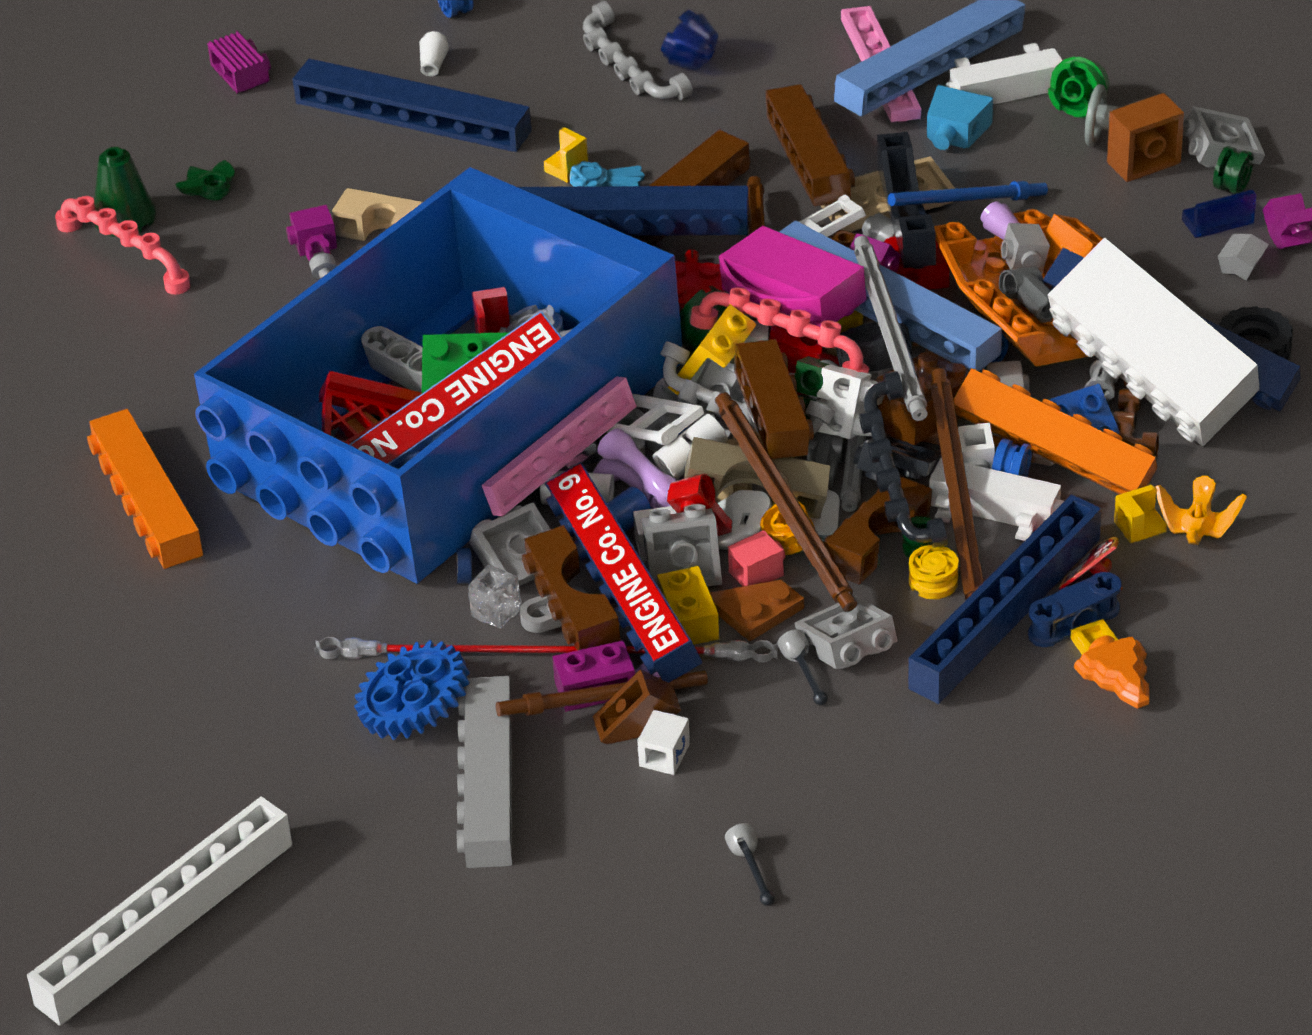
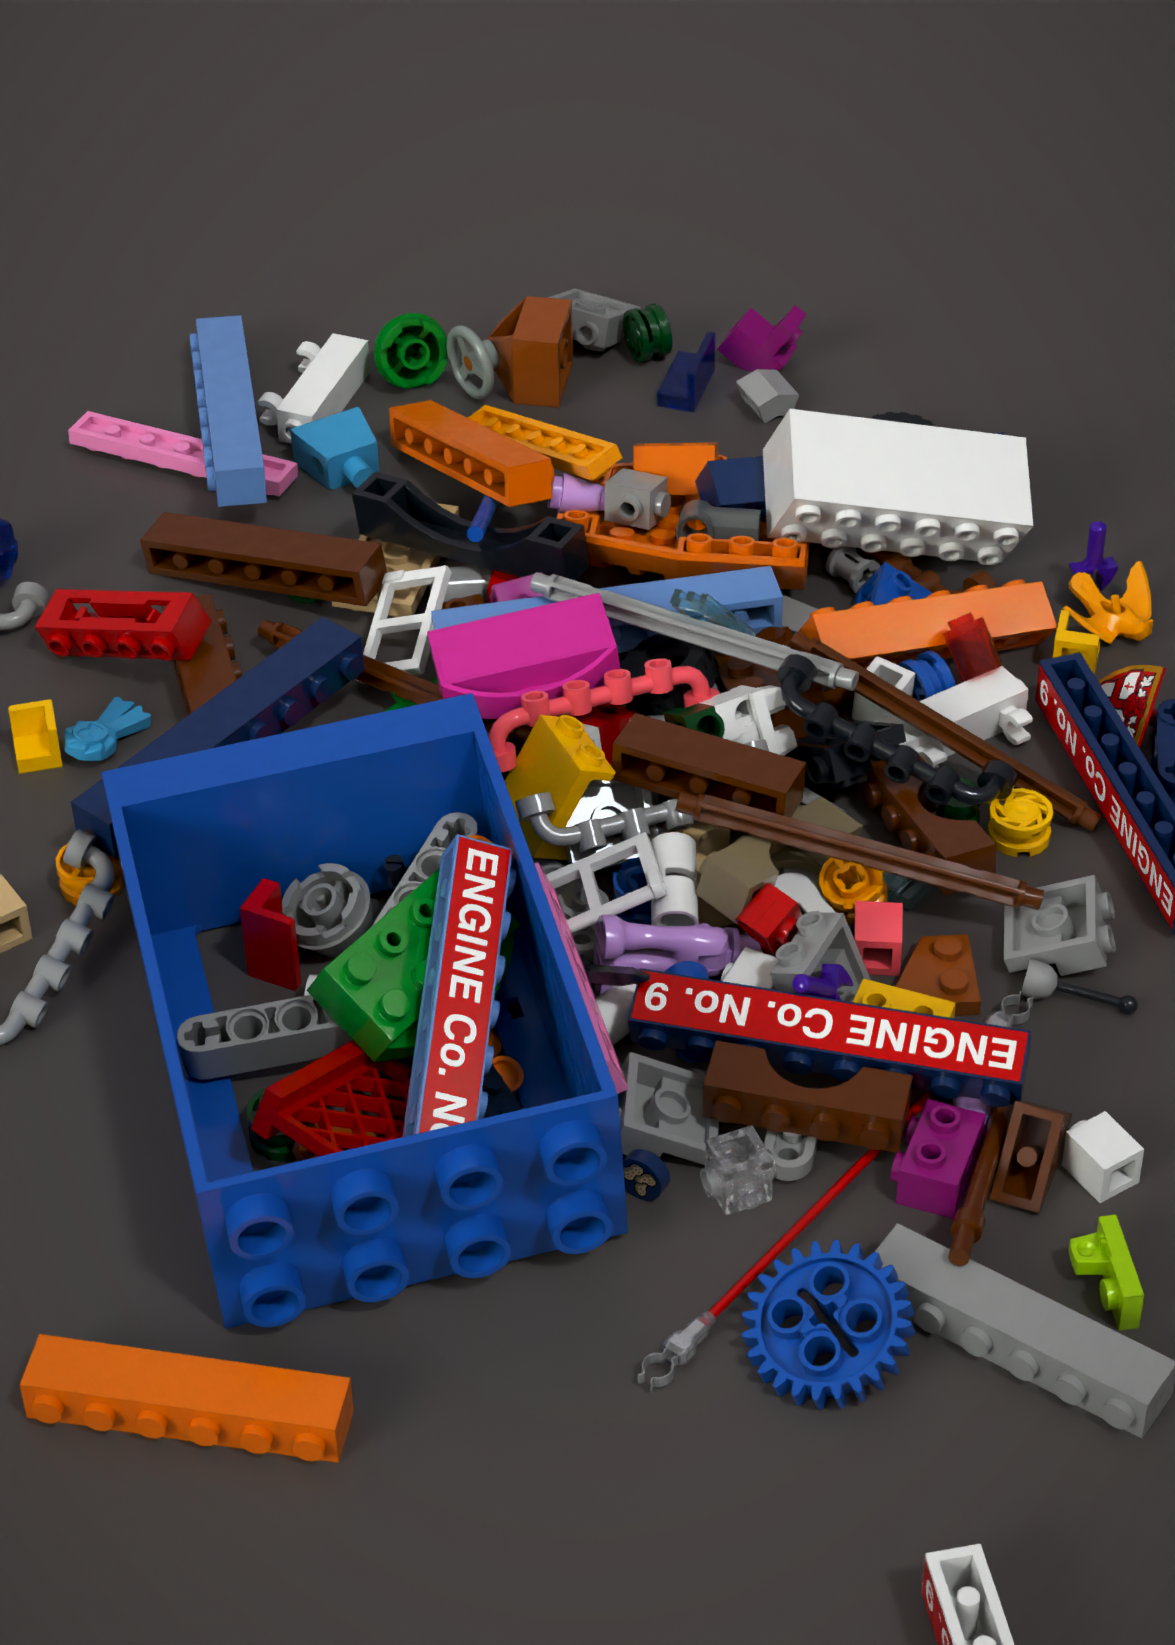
camera: 55 degrees left, 0 degrees up
none -> red brick [35,589,212,661]
none -> orange brick [389,400,555,507]
none -> light orange plate [468,405,623,481]
none -> clear light blue tile [670,589,756,636]
none -> dark purple bar [792,964,854,1000]
none -> clear red brick [943,612,1003,682]
none -> lime hinge [1068,1214,1144,1331]
none -> dark purple bar [1069,521,1118,591]

